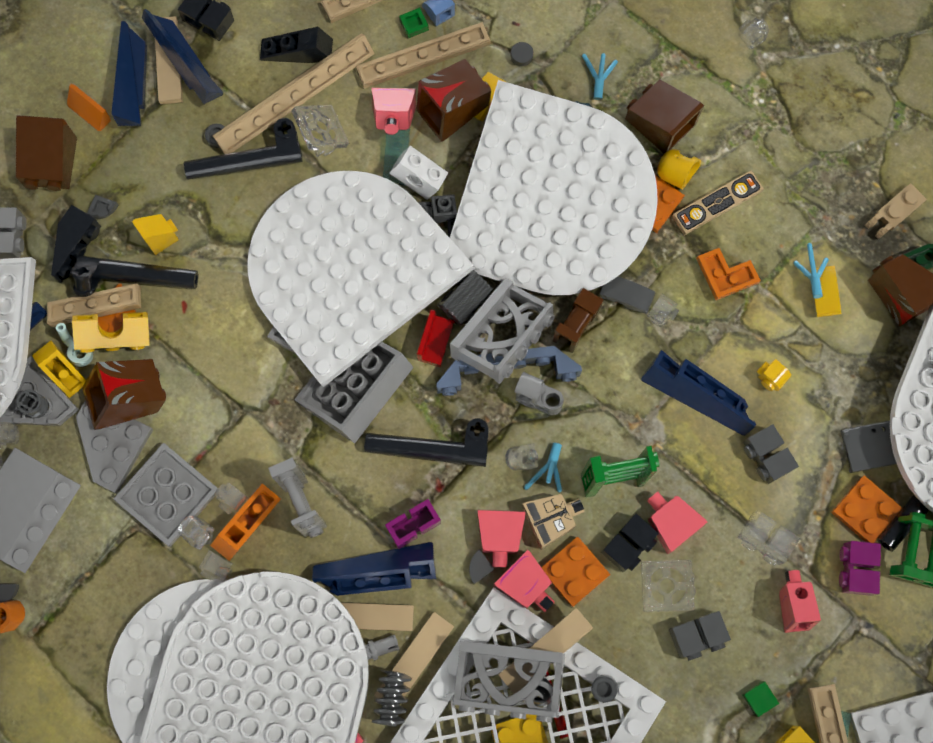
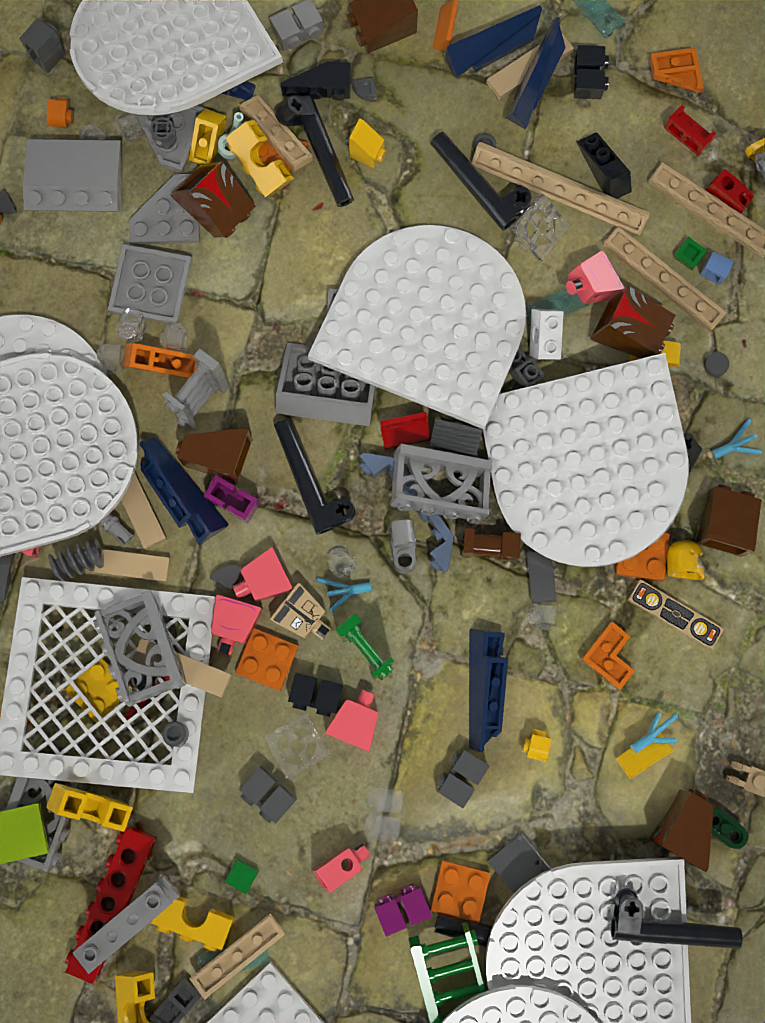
camera: 60 degrees right, 5 degrees up
none -> reddish brown slope [175,428,253,483]

